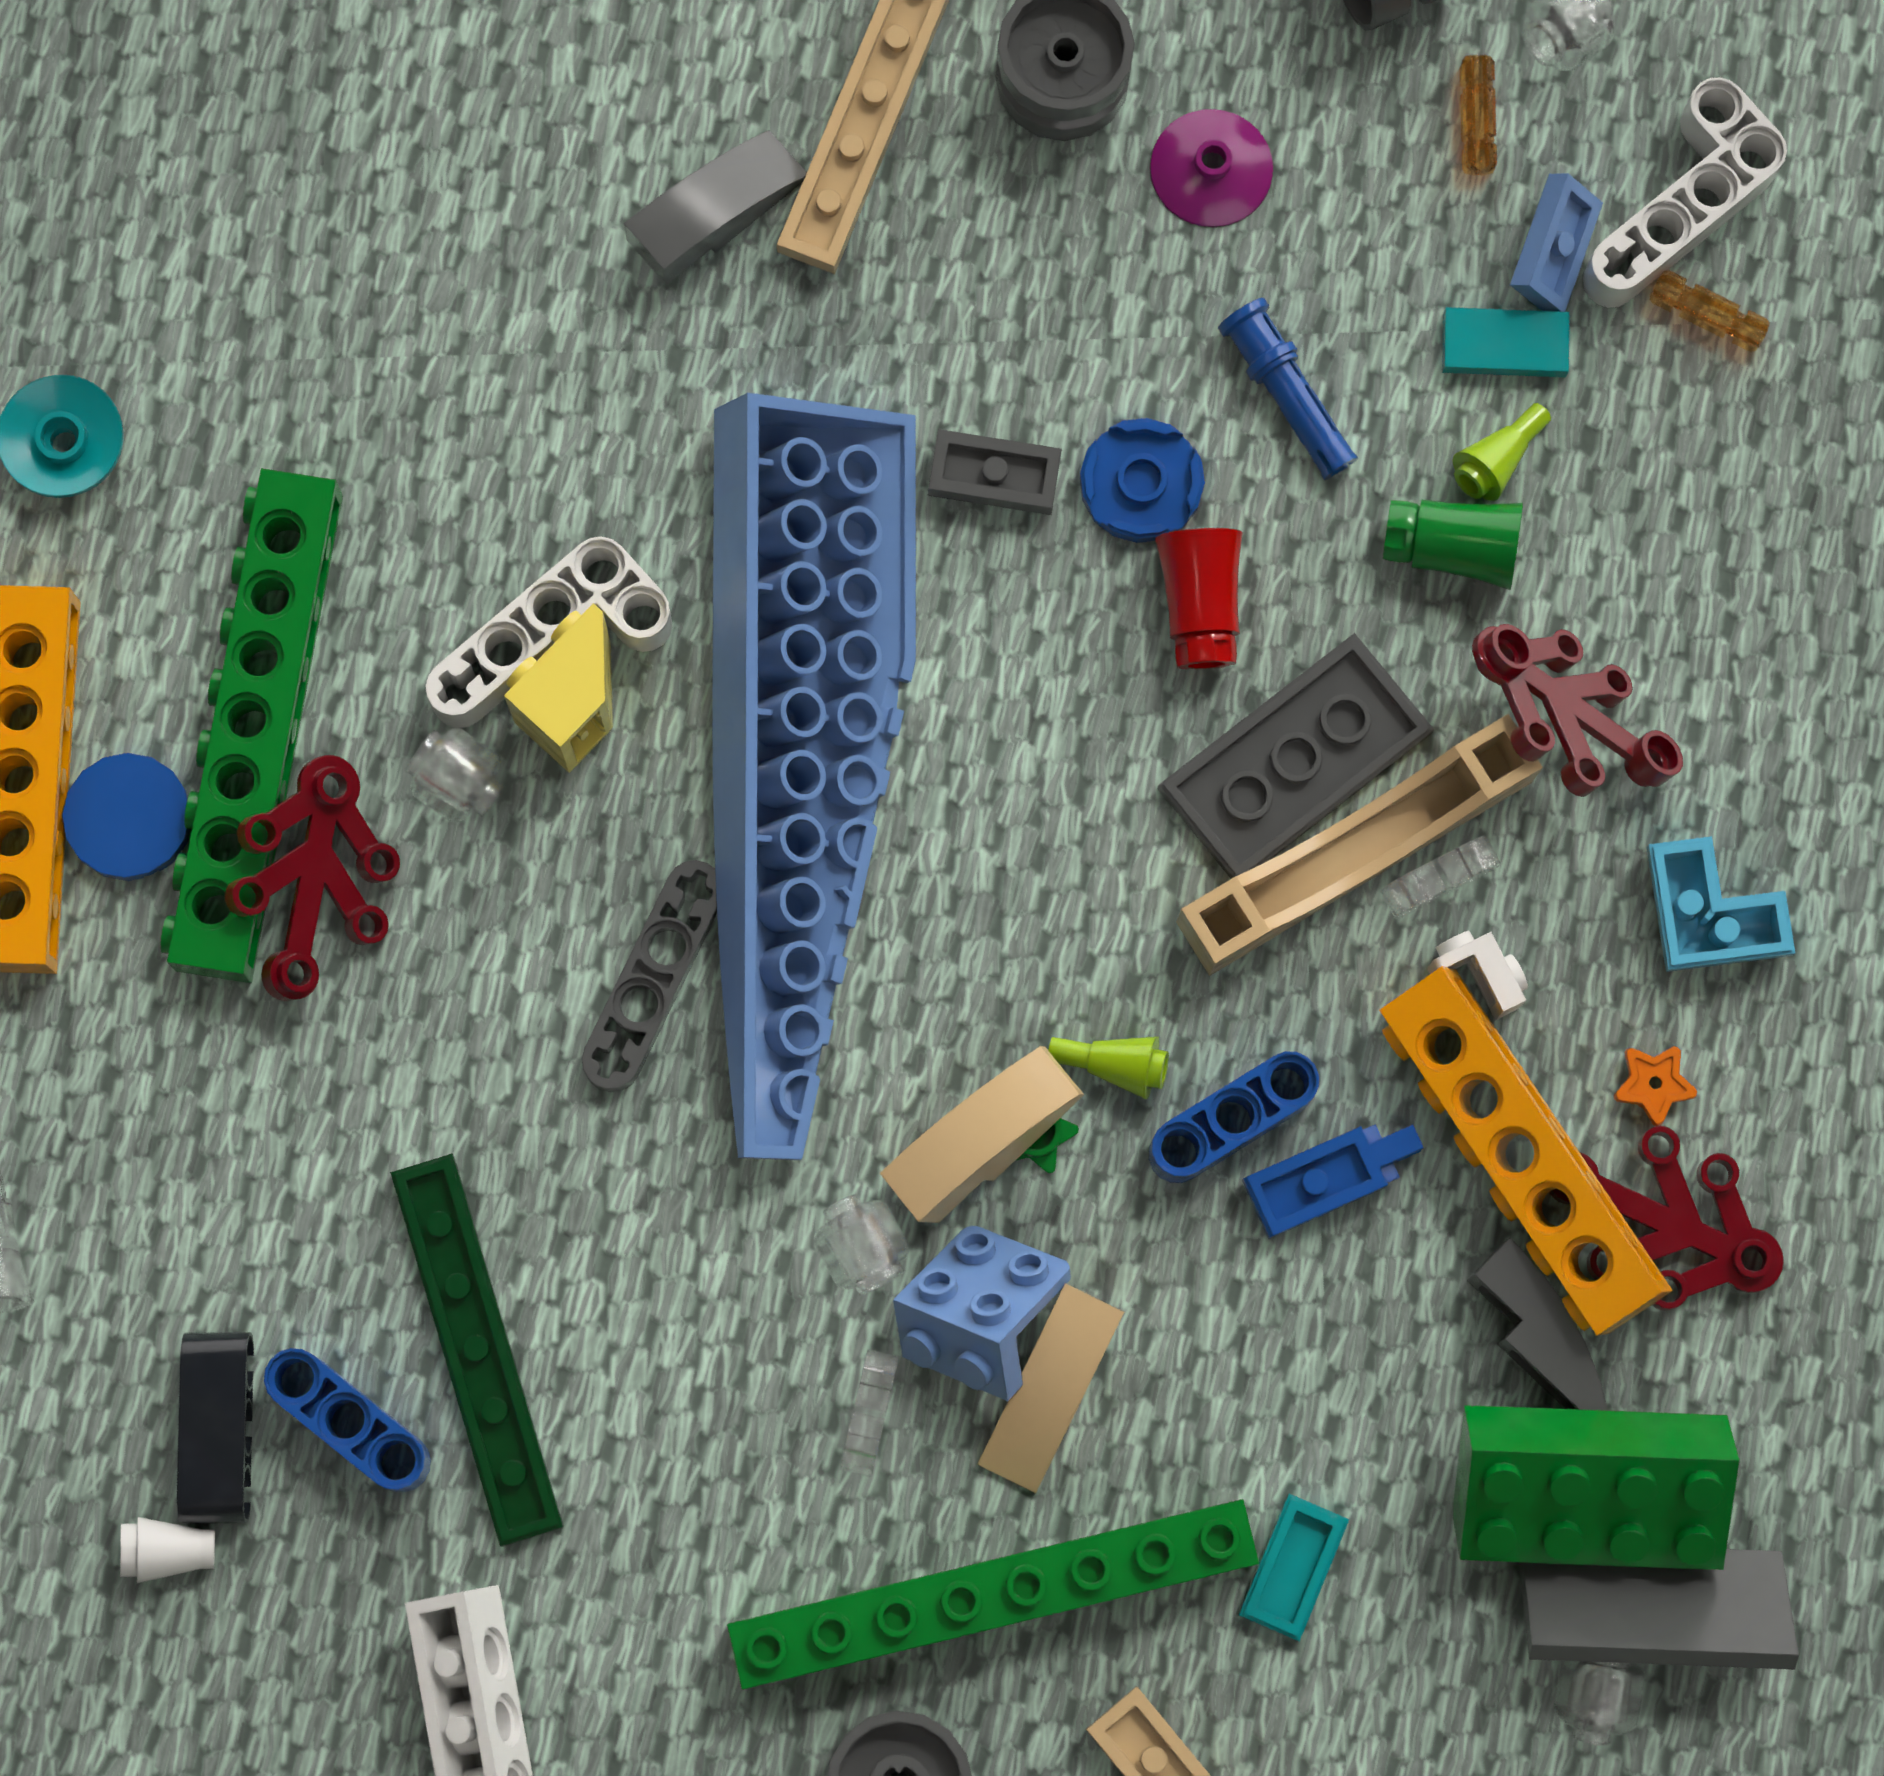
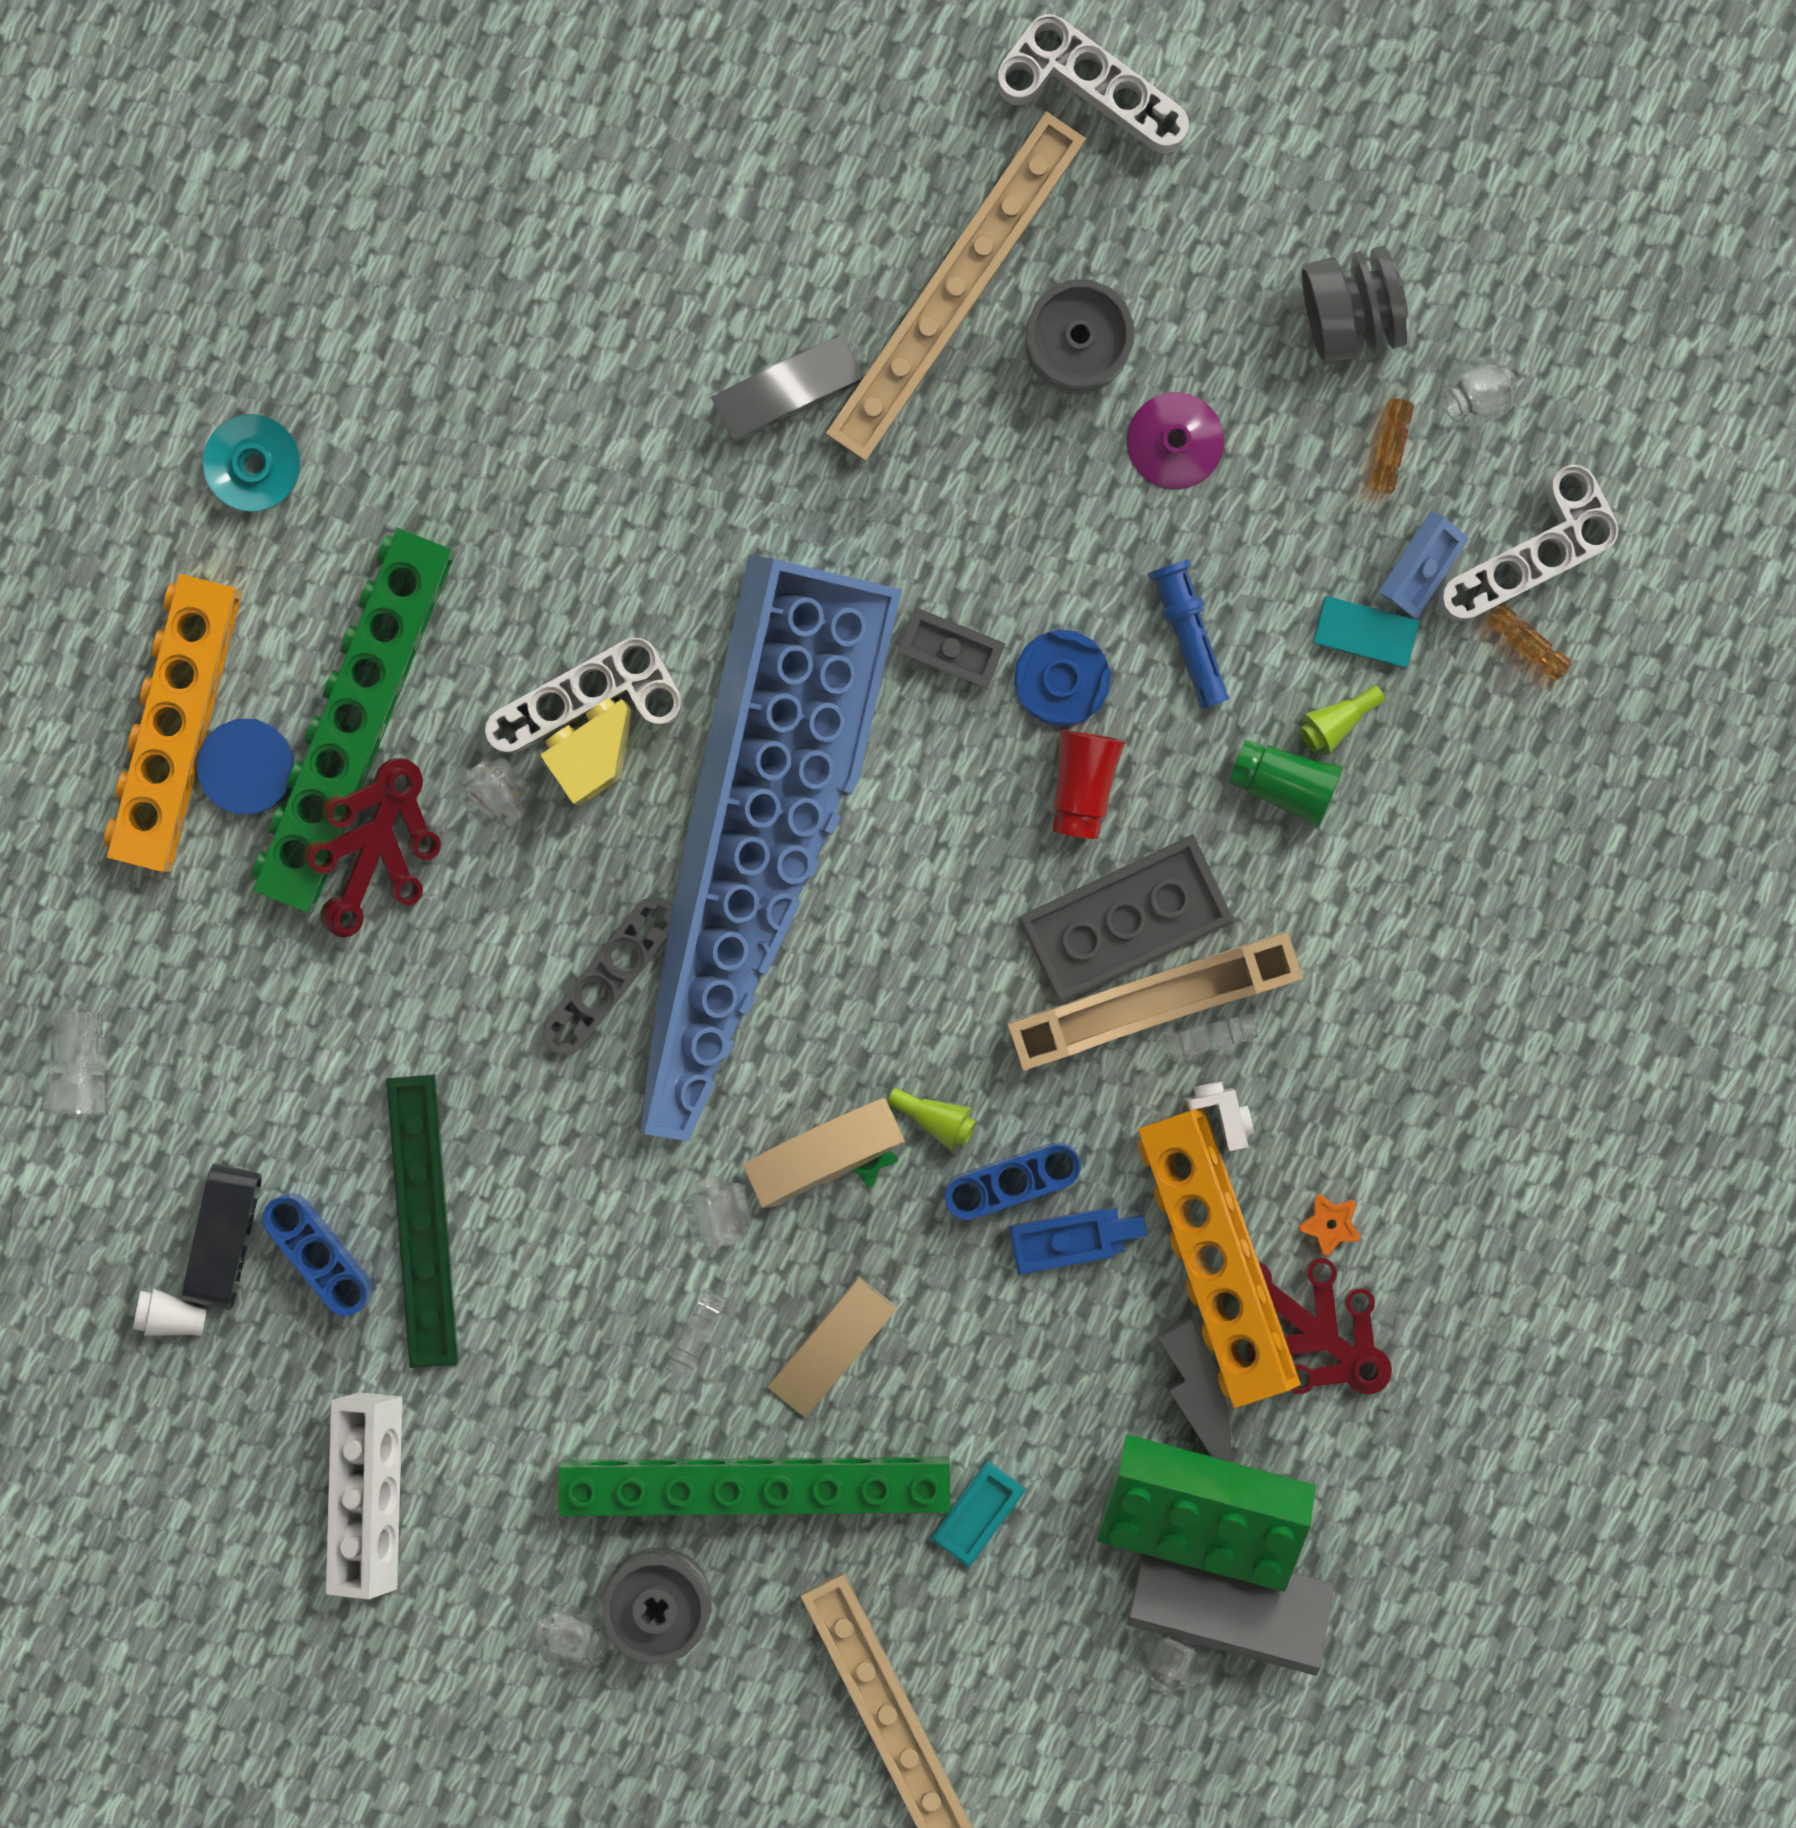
camera: 20 degrees right, 10 degrees up
medium blue bracket [893,1226,1071,1401] -> none
dark red plant [1472,624,1683,797] -> none
medium azure brick [1646,836,1795,972] -> none

